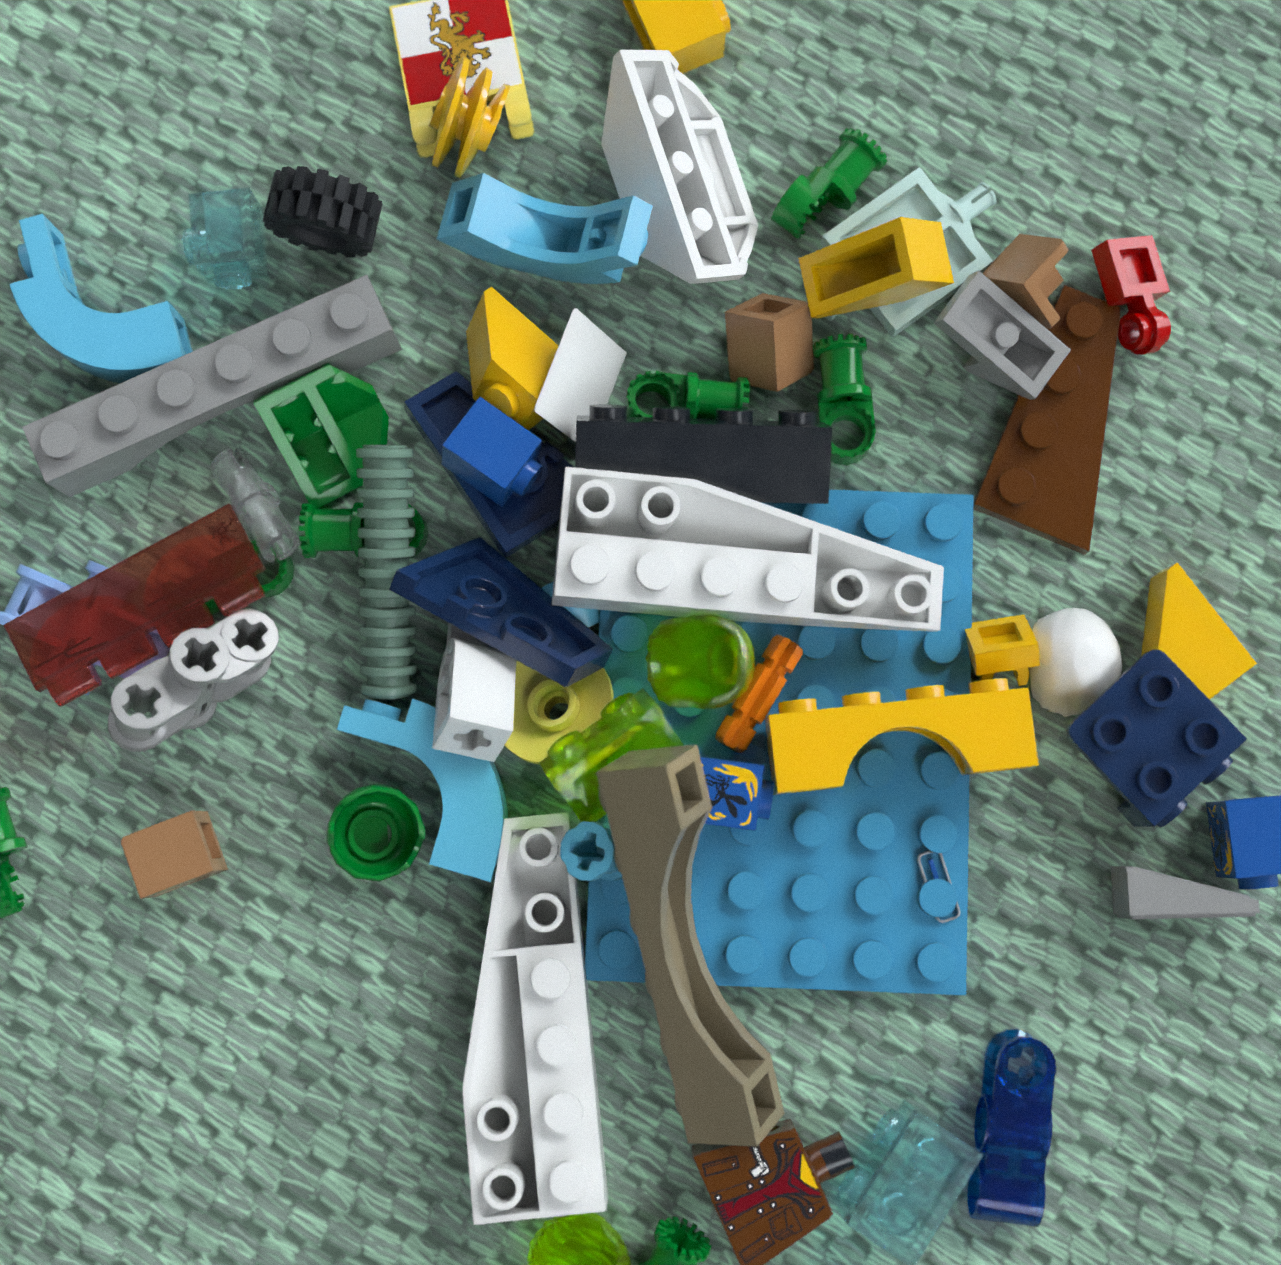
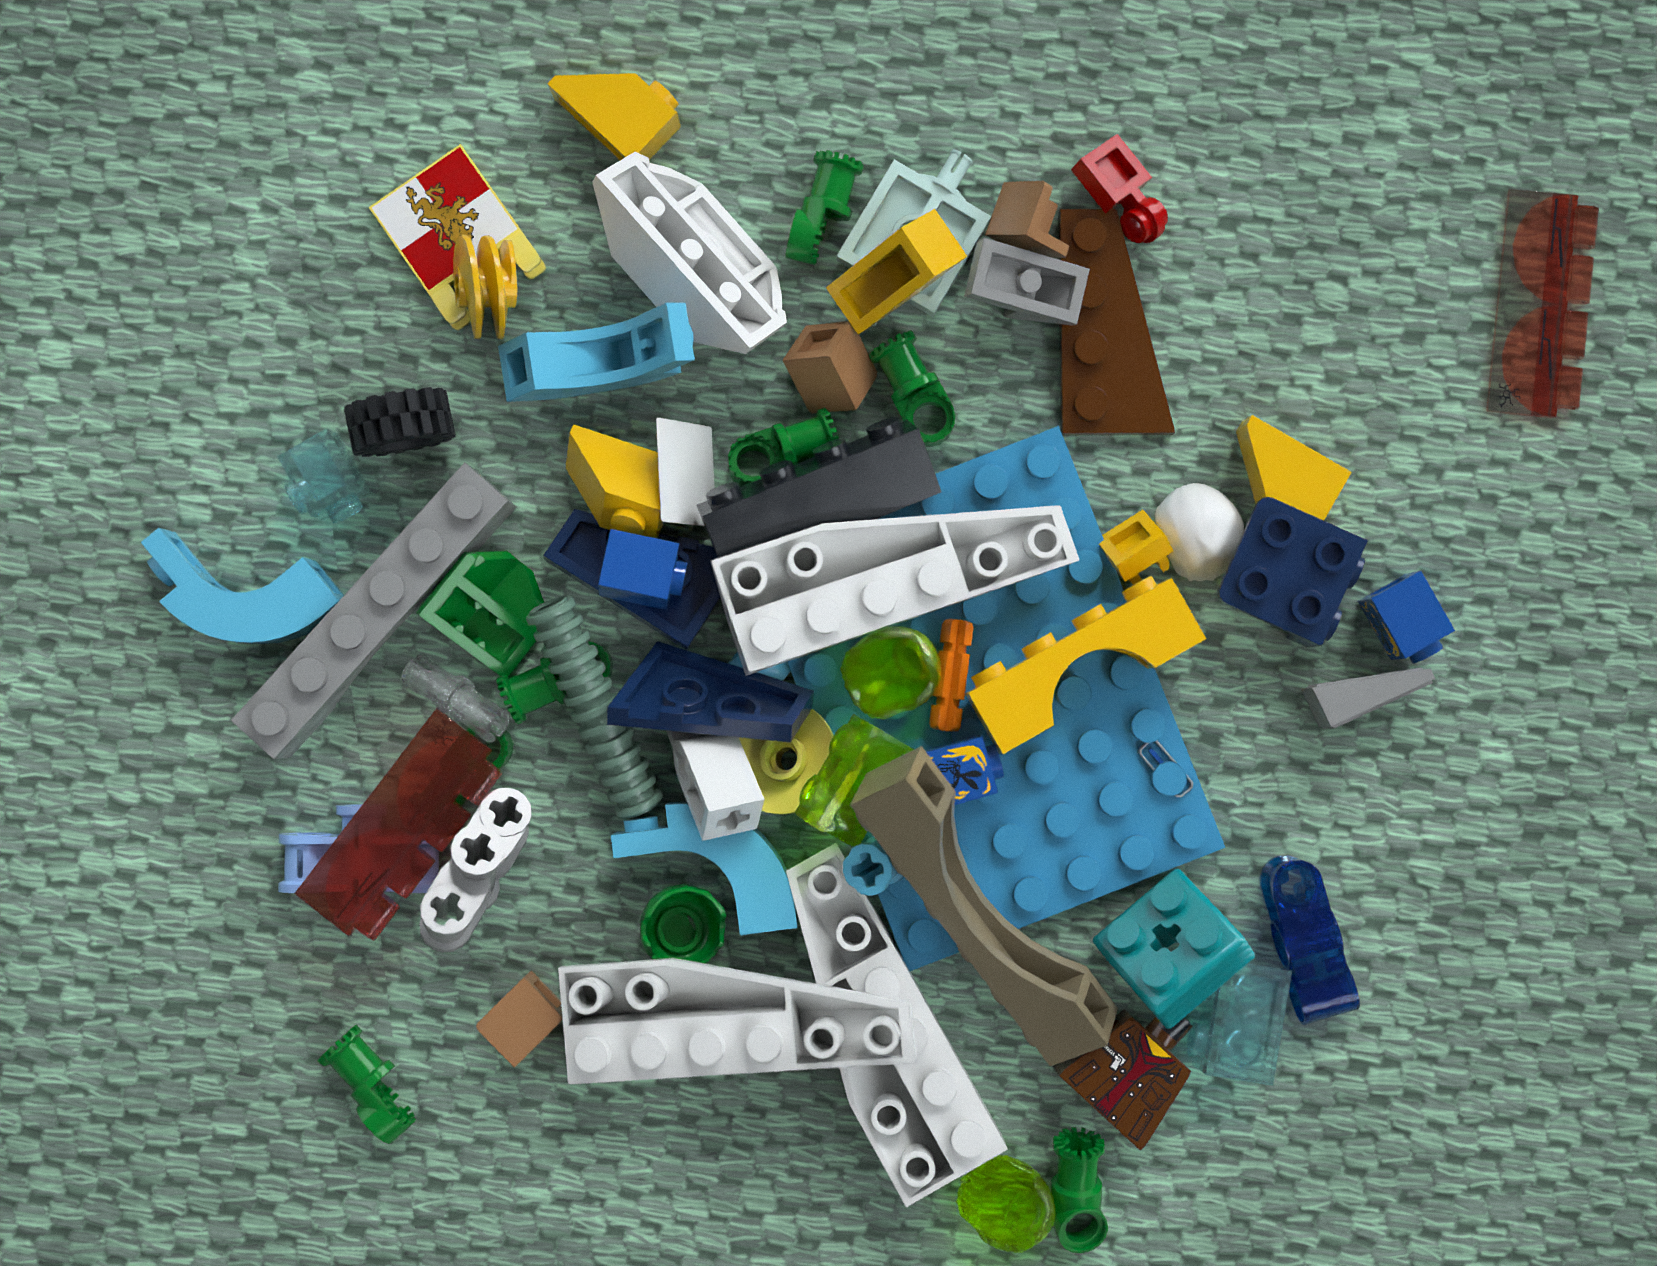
camera: 30 degrees left, 5 degrees up
none -> white wedge [558,958,916,1085]
none -> teal brick [1093,869,1255,1029]

